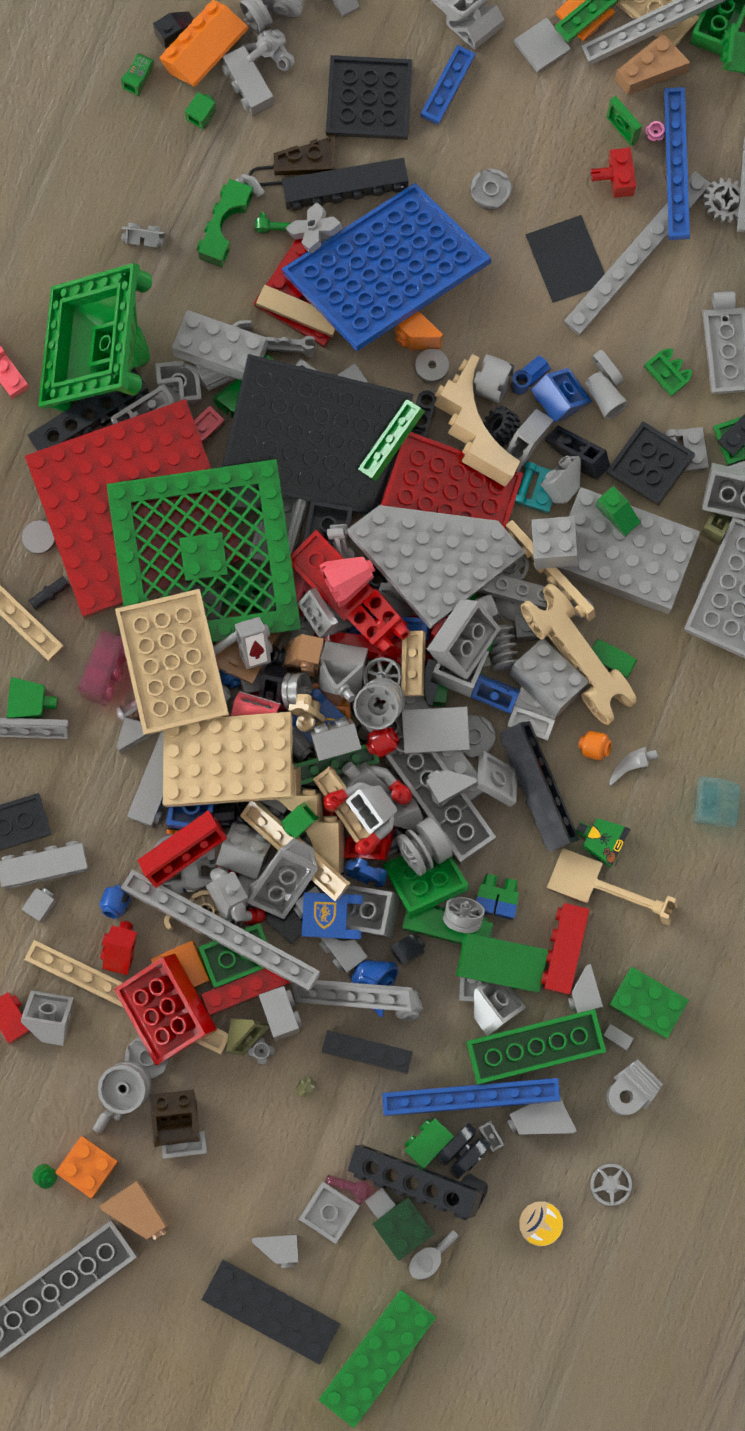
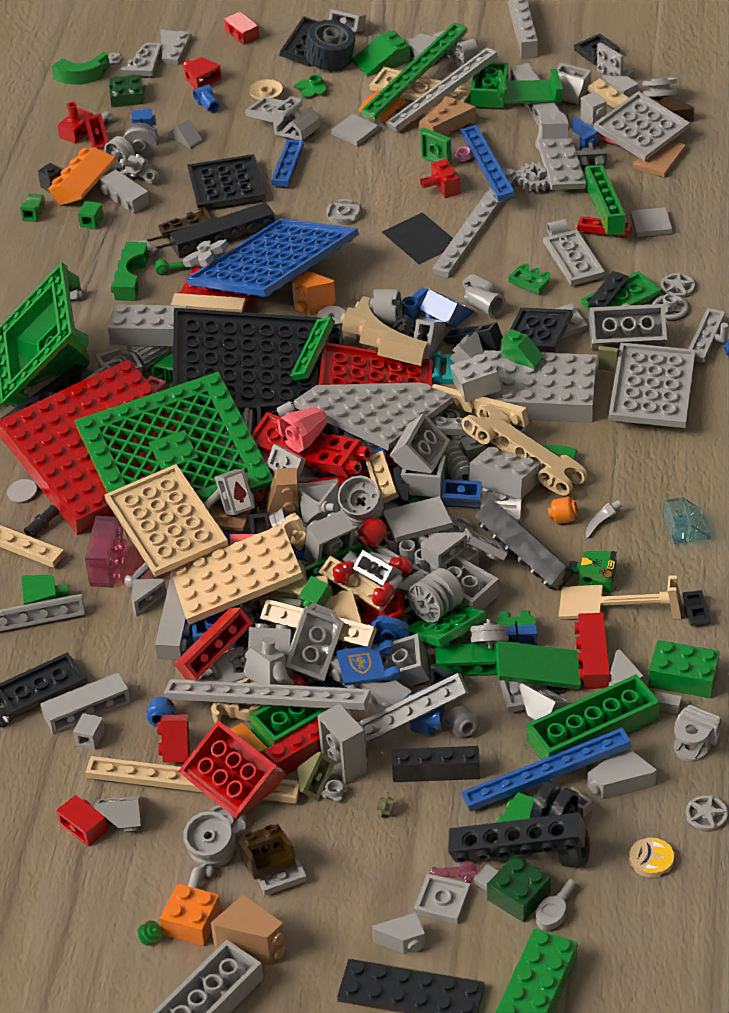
camera: 10 degrees left, 35 degrees down
none -> black slope [681,590,711,626]

